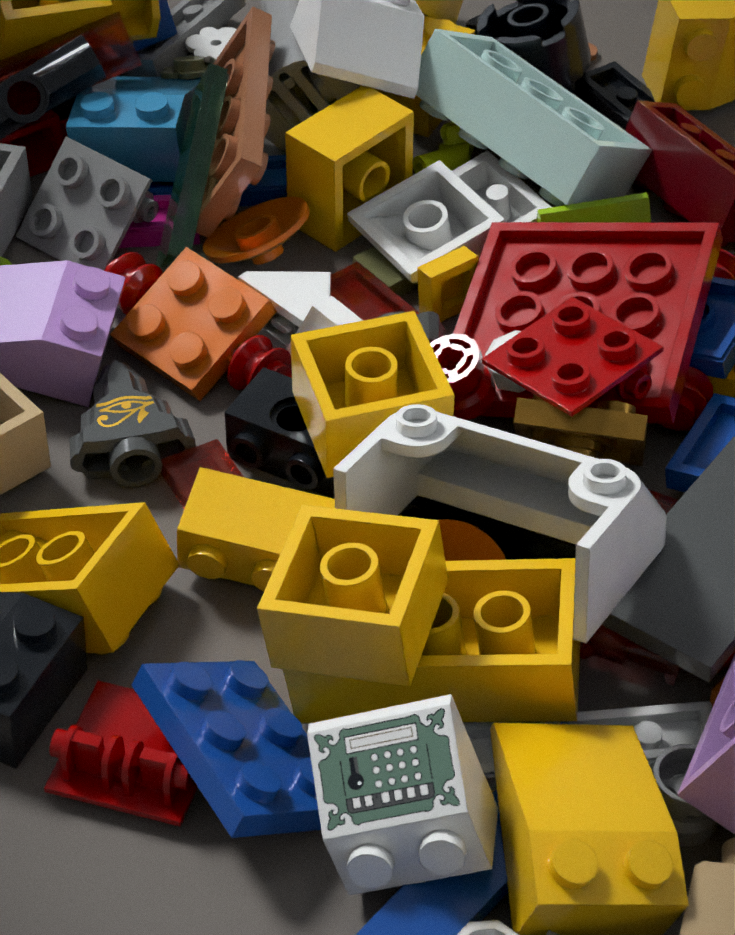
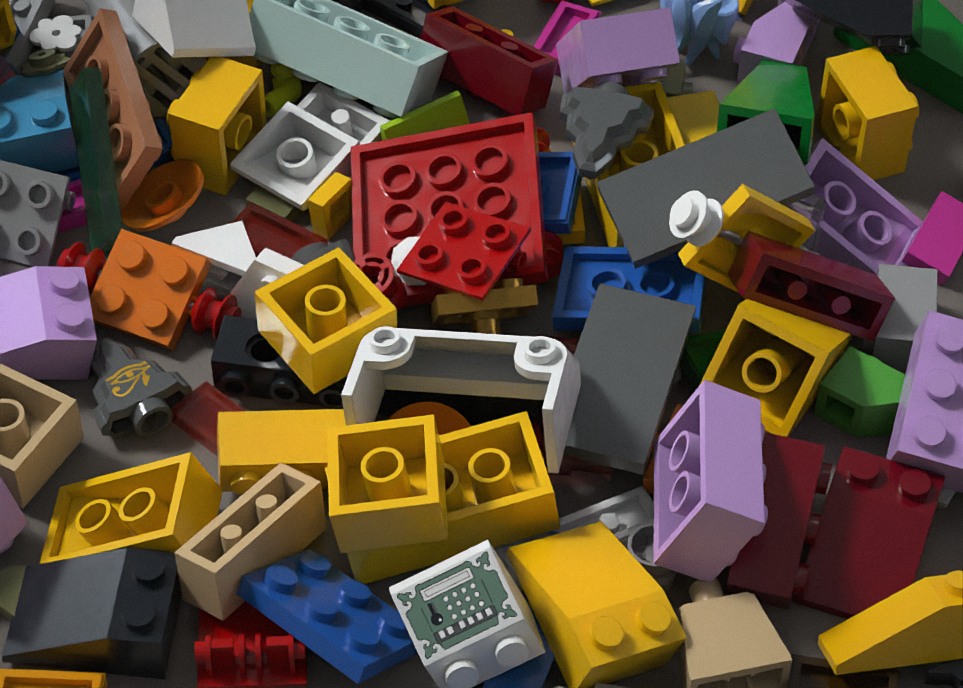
camera: 20 degrees left, 5 degrees up
none -> tan brick [174,462,327,621]

